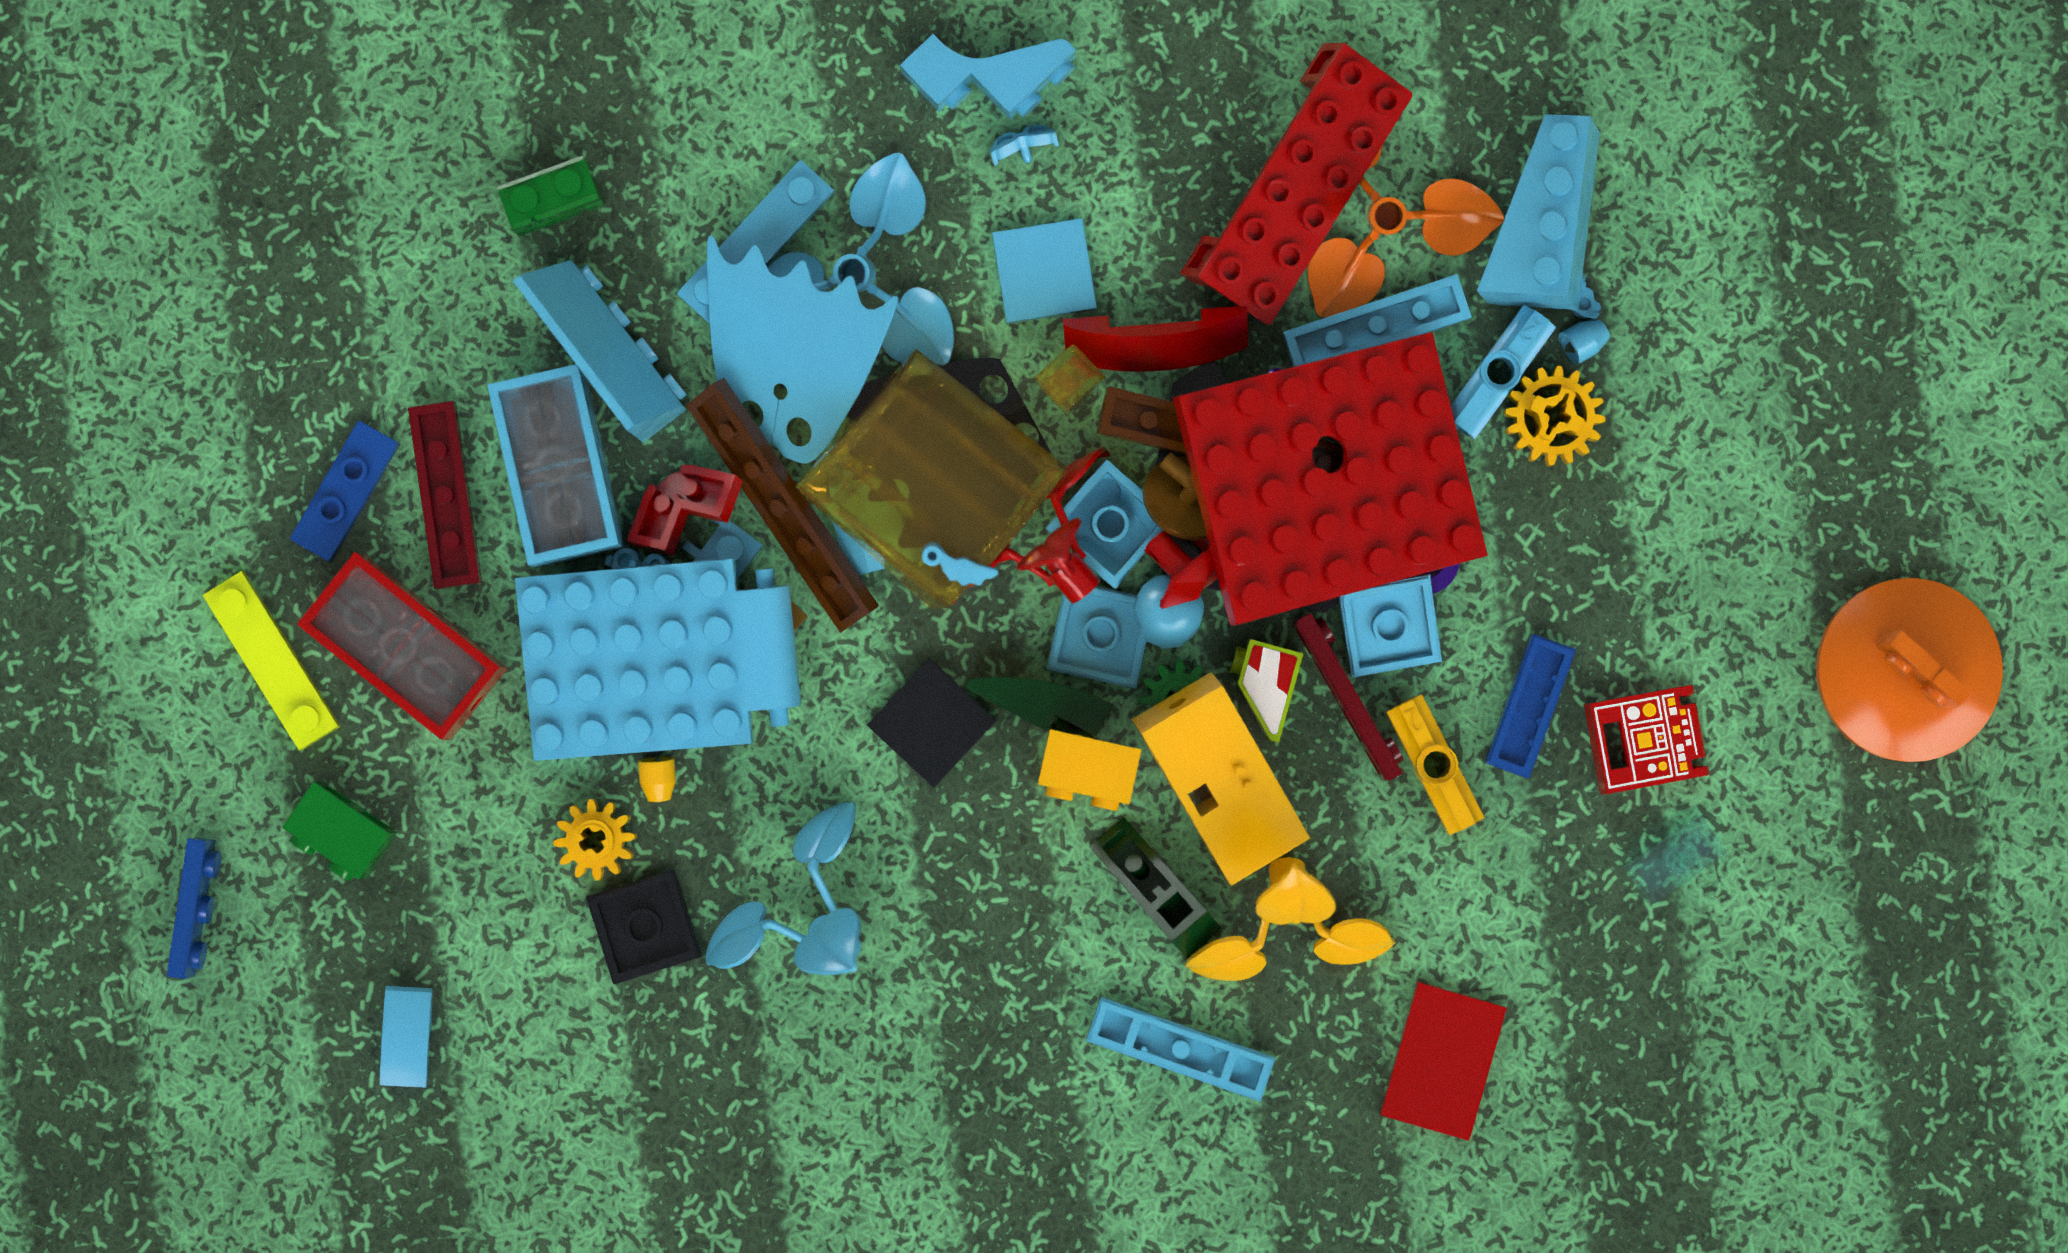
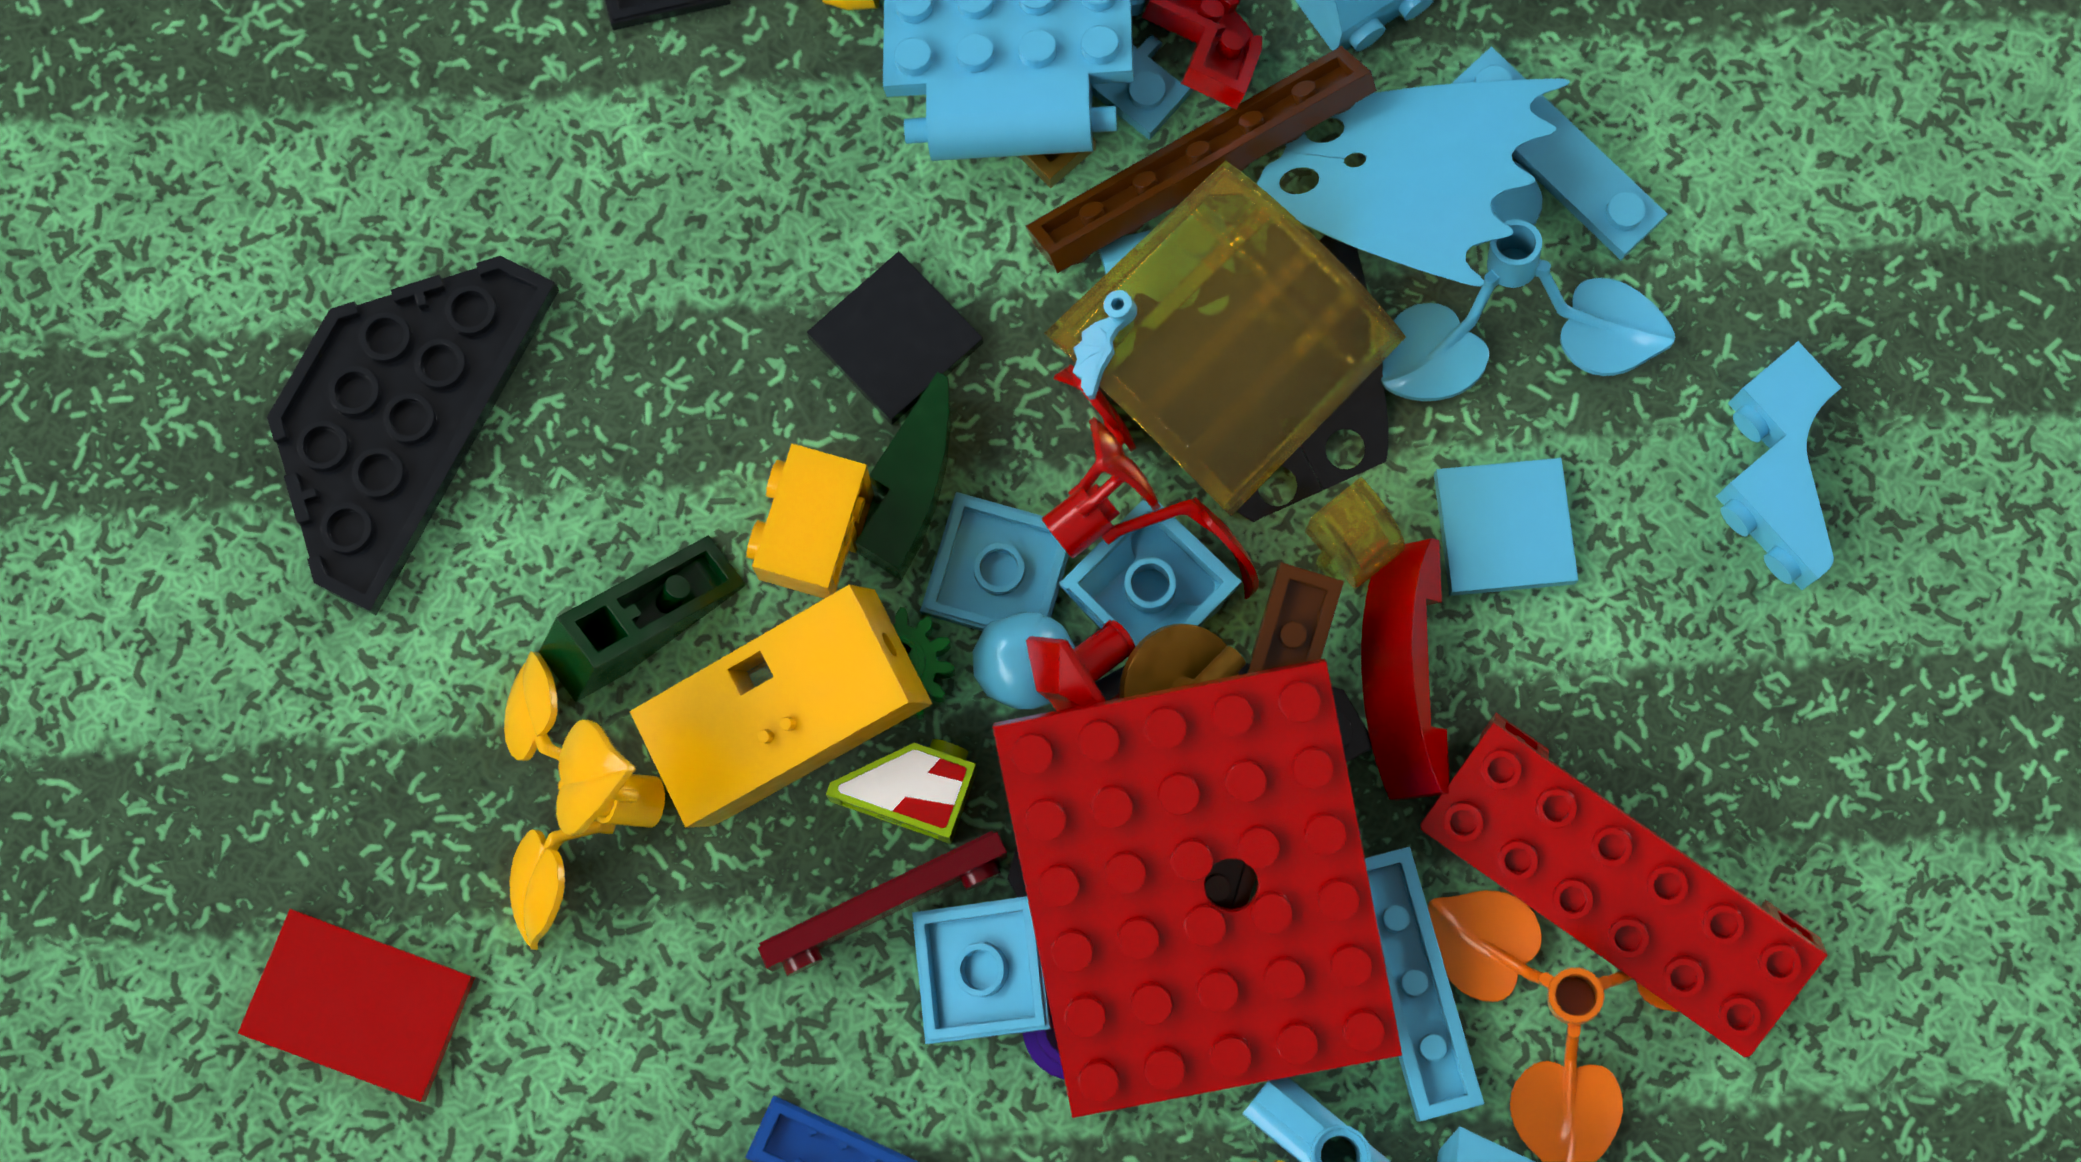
camera: 90 degrees right, 10 degrees down
medium azure plant [705,801,861,975] -> none
medium azure piece [990,125,1059,166] -> none
medium azure plate [1086,996,1276,1102] -> none
yellow piece [1386,694,1485,836] -> none
none -> black plate [267,256,559,616]

